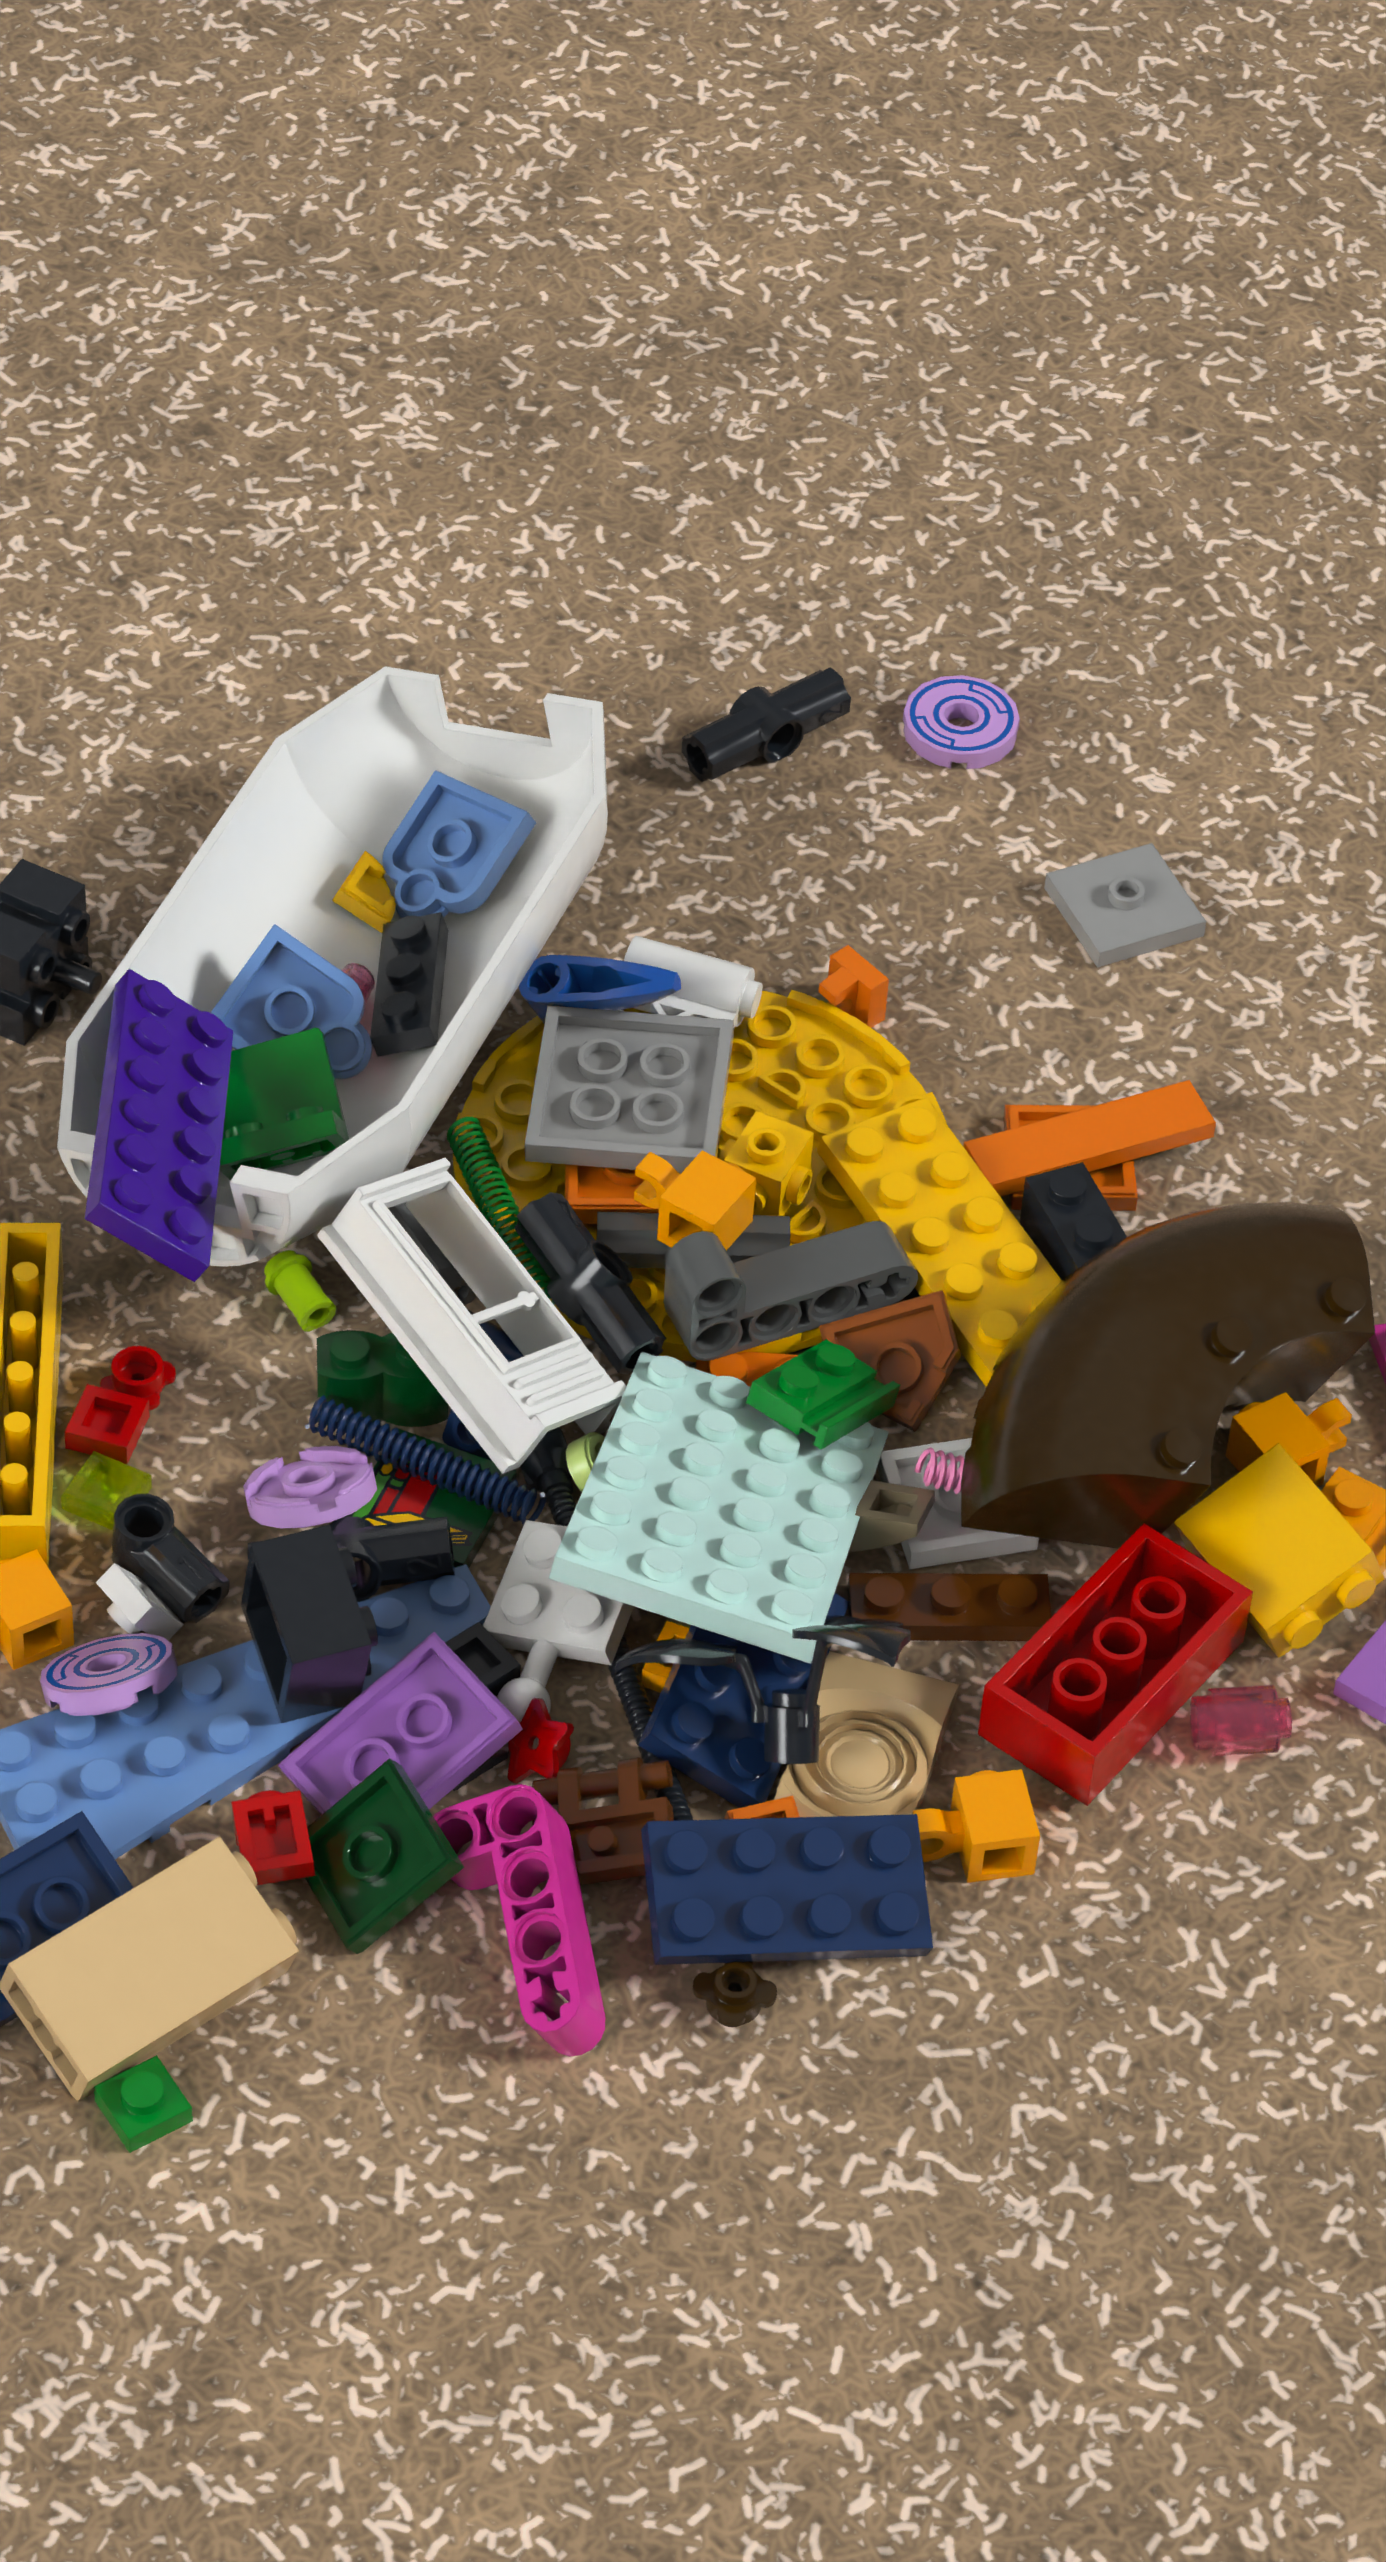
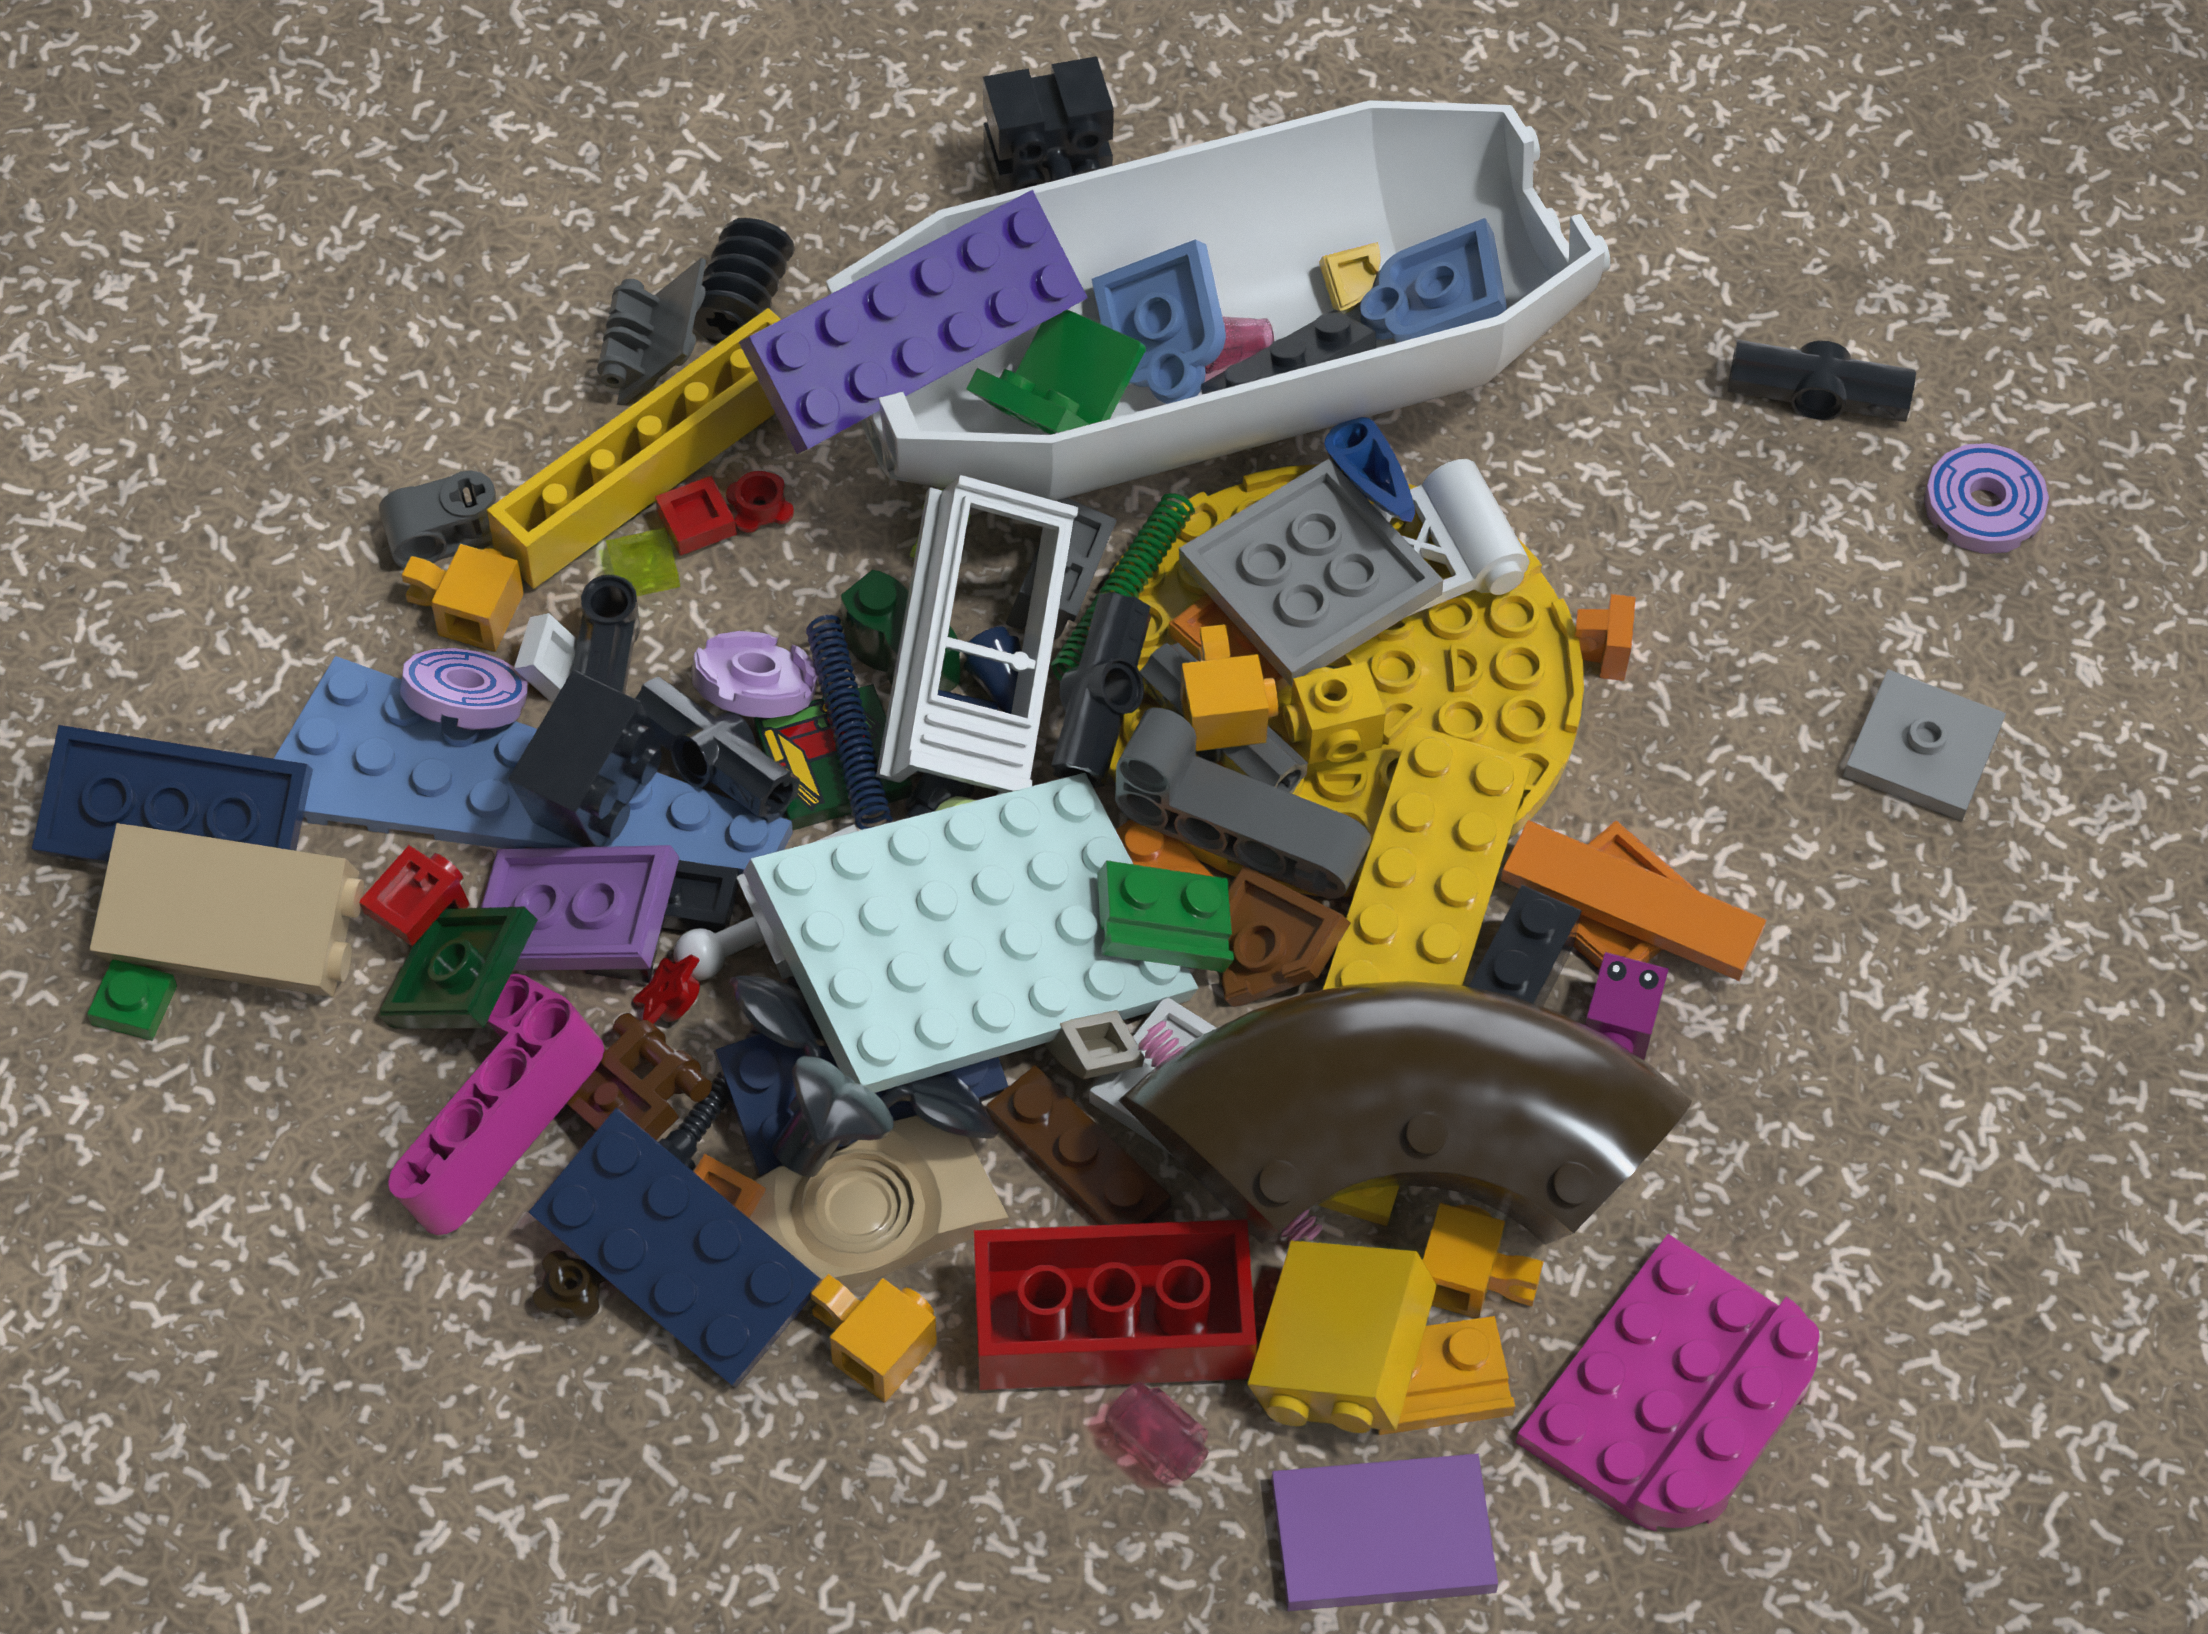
camera: 50 degrees right, 10 degrees up
none -> magenta brick [1585,952,1669,1061]

